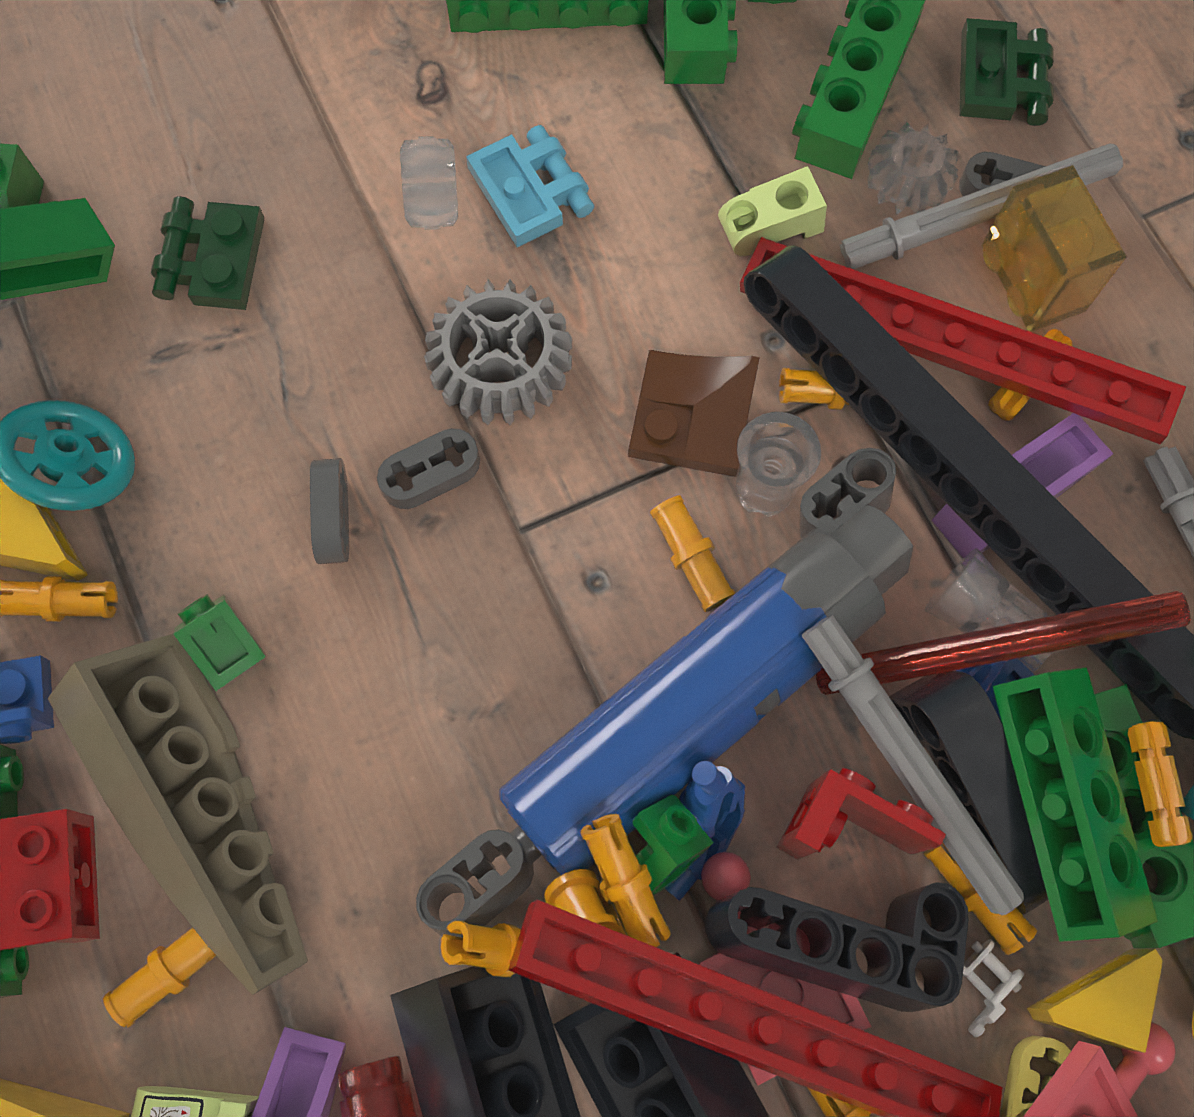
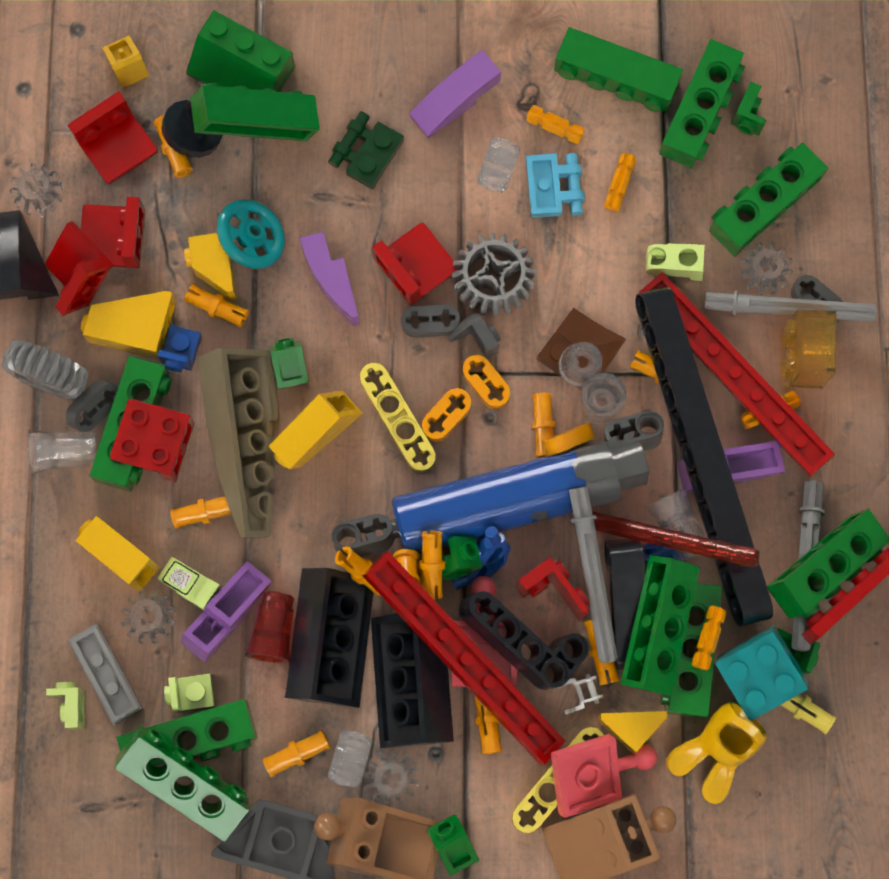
camera: 25 degrees right, 5 degrees up
dark grey beam [310,458,349,564] -> none
dark green plate [959,18,1054,126] -> none
none -> yellow slope [268,390,363,470]
none -> medium lavender slope [299,232,360,326]
none -> light yellow beam [360,363,436,473]
none -> red bracket [372,222,459,306]
none -> medium lavender slope [409,49,501,138]
none -> light orange beam [422,388,471,442]
none -> dark grey plate [449,312,501,359]
none -> light orange beam [462,355,510,410]
none -> light orange axle [527,105,585,144]
none -> light orange beam [541,422,595,456]
none -> clear plant [558,342,602,386]
none -> light orange axle [604,153,636,212]

